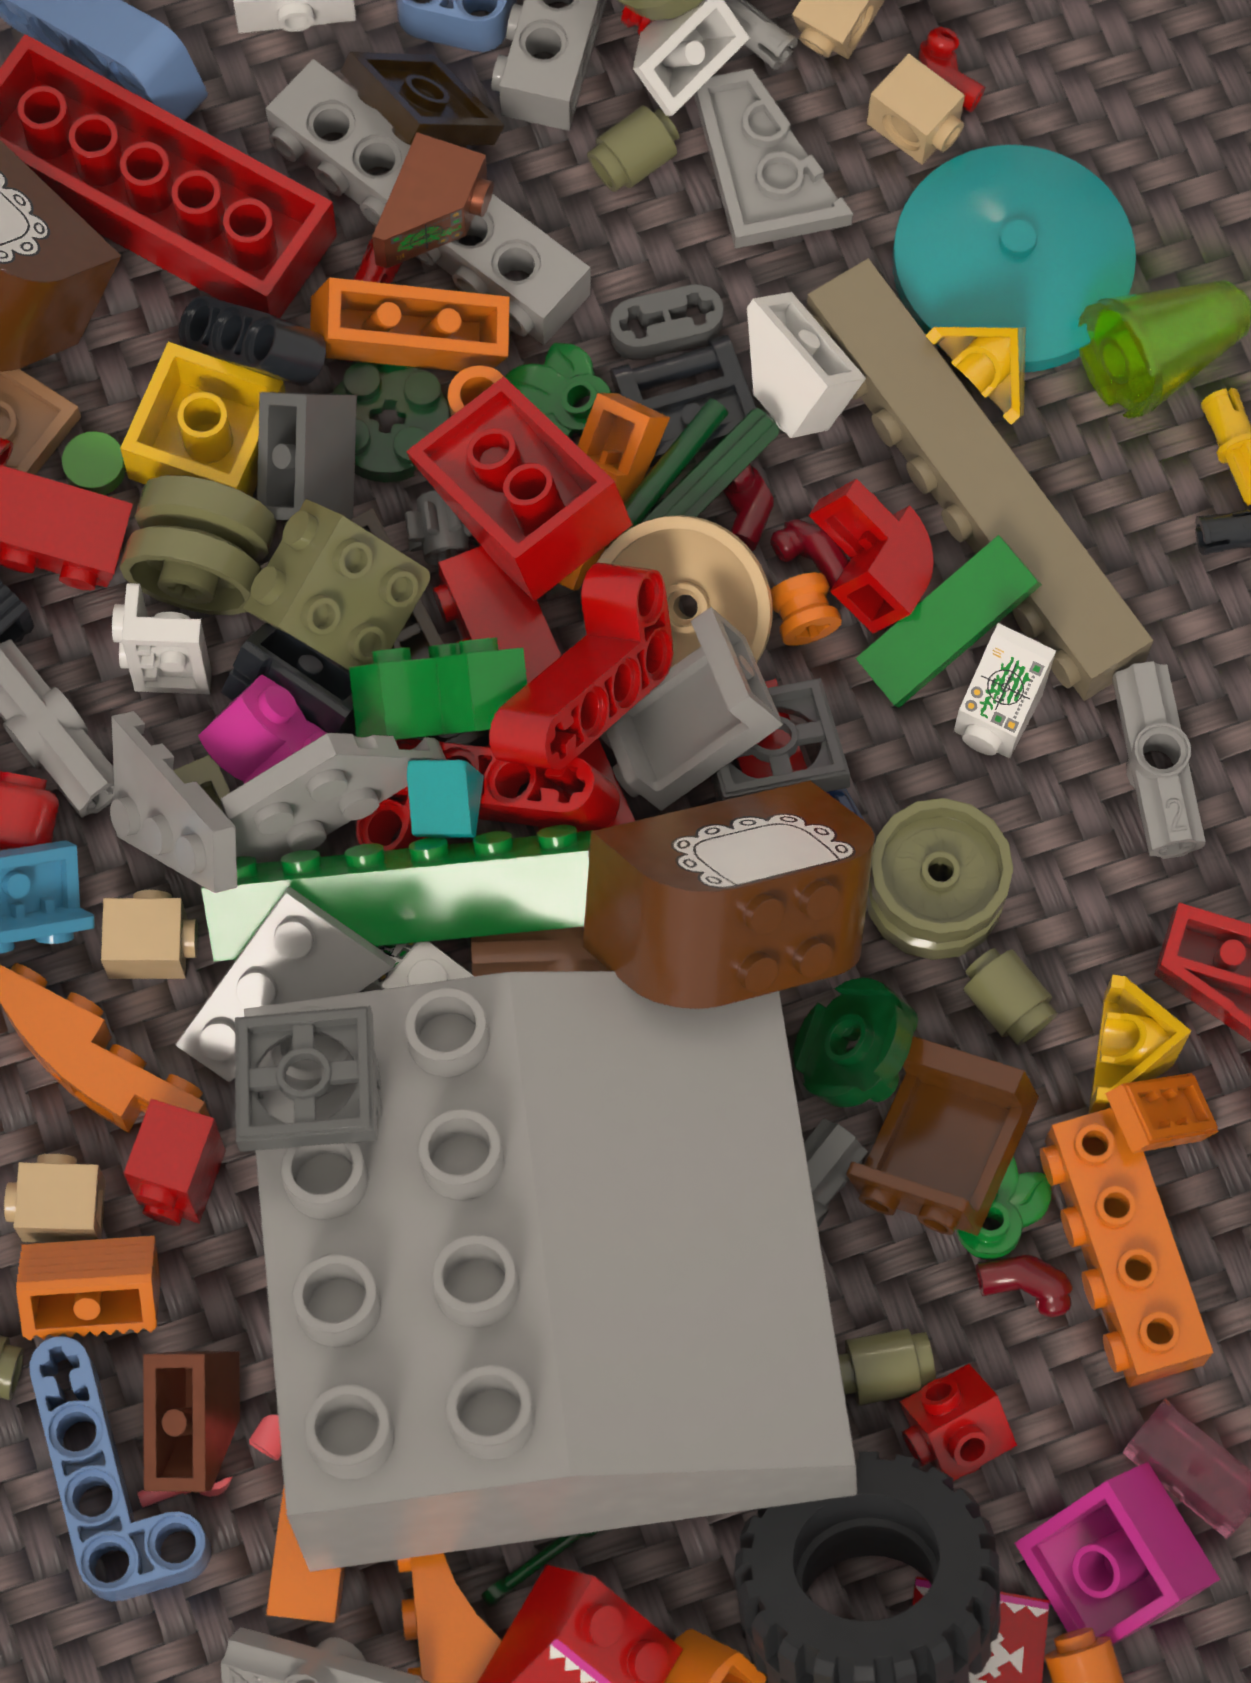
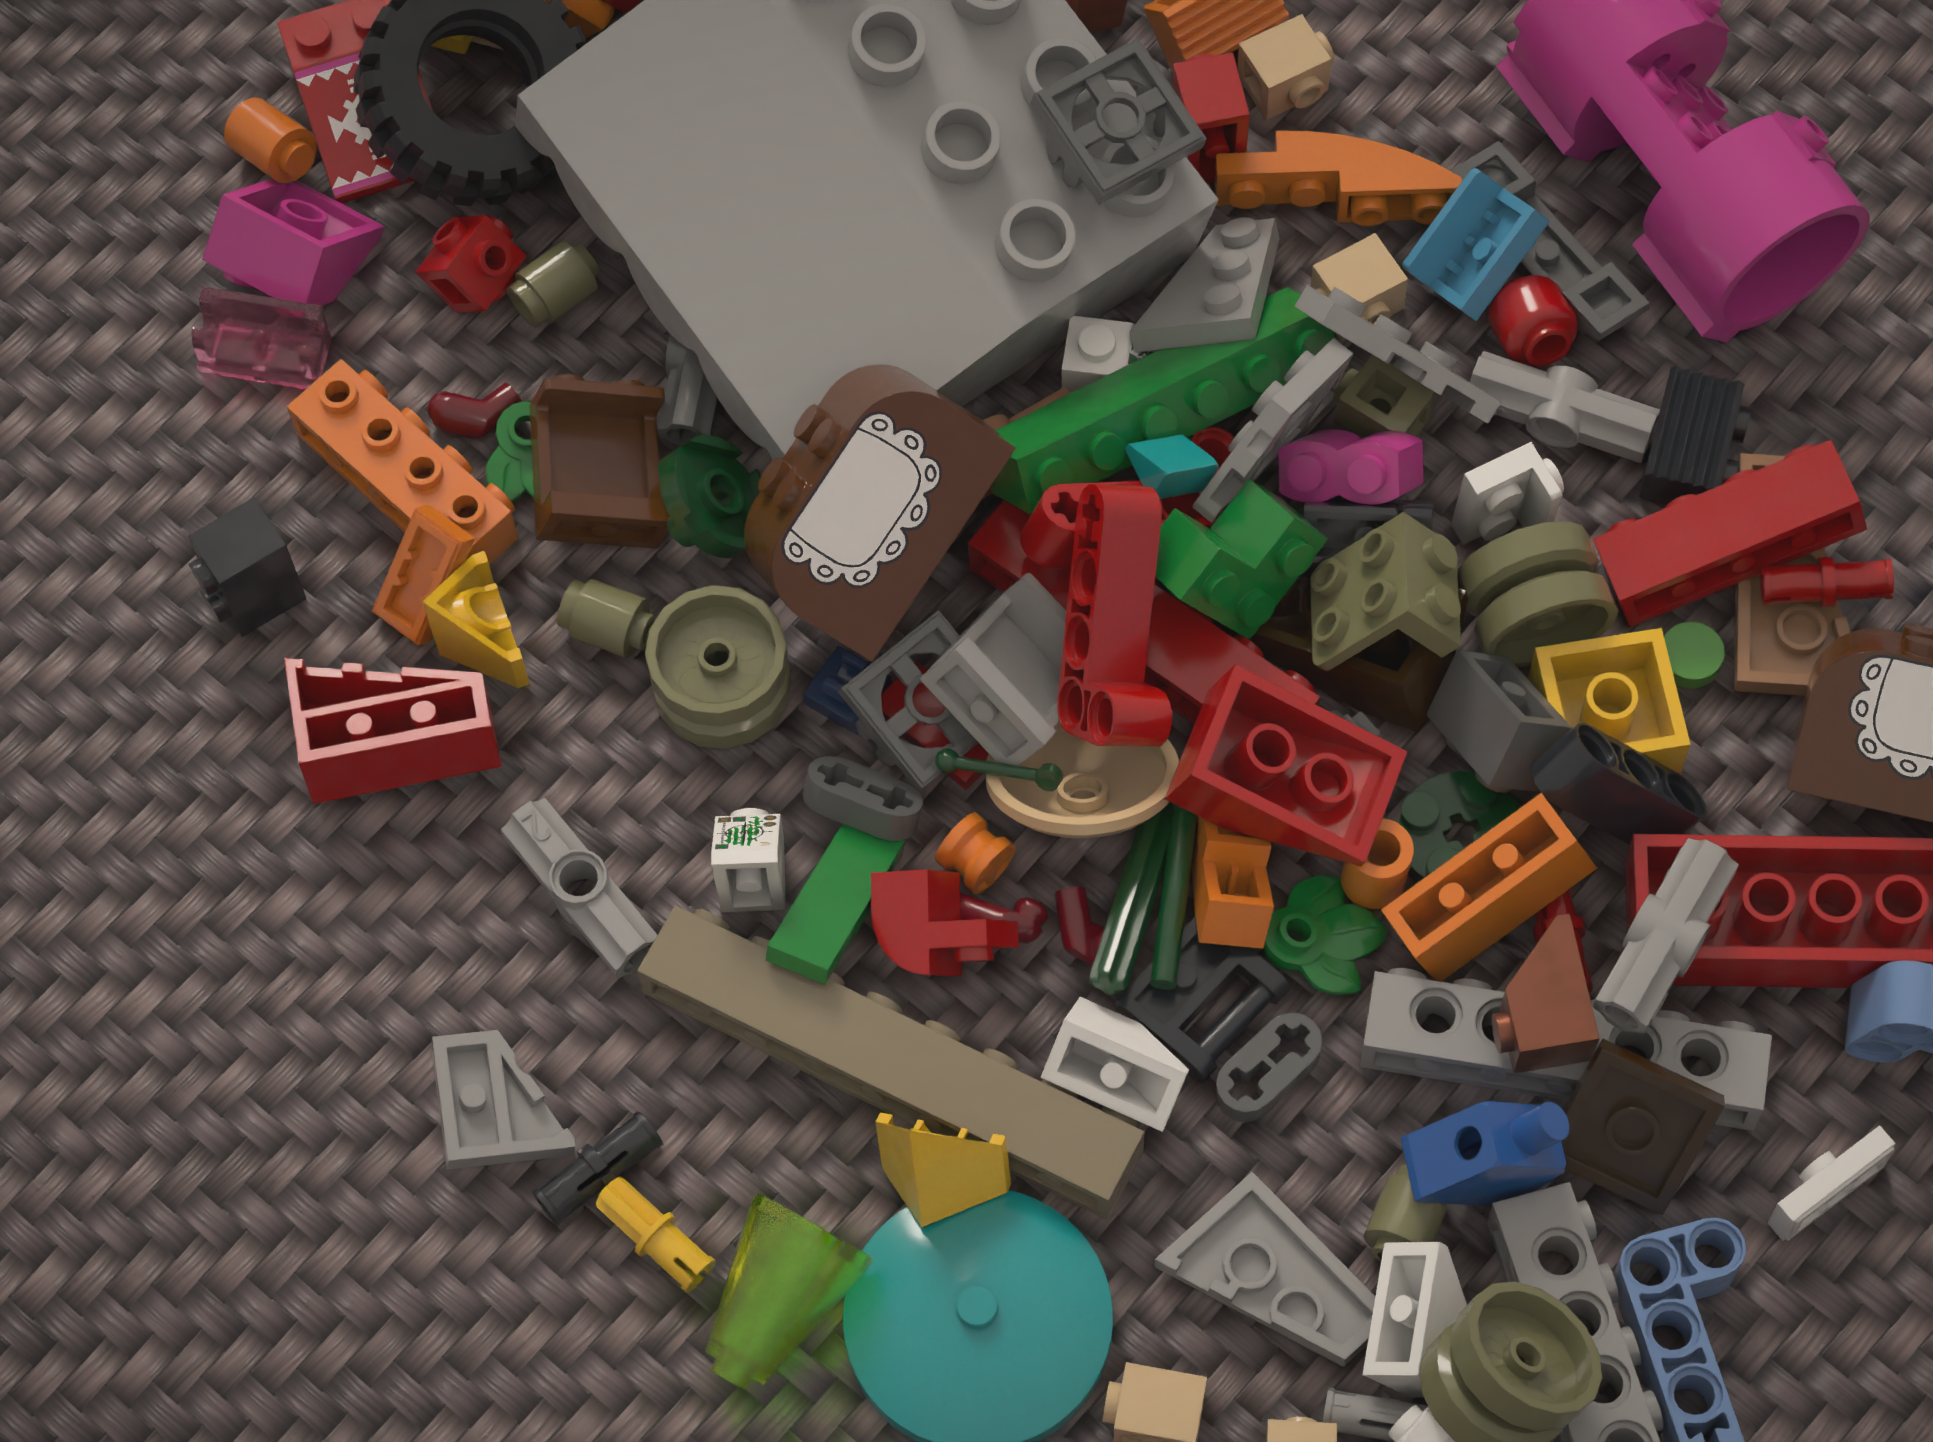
camera: 155 degrees right, 5 degrees down
none -> dark grey beam [802,756,923,841]
none -> dark green hinge [935,748,1063,791]
none -> blue torso [1401,1101,1569,1207]
none -> light grey piece [1593,838,1739,1035]

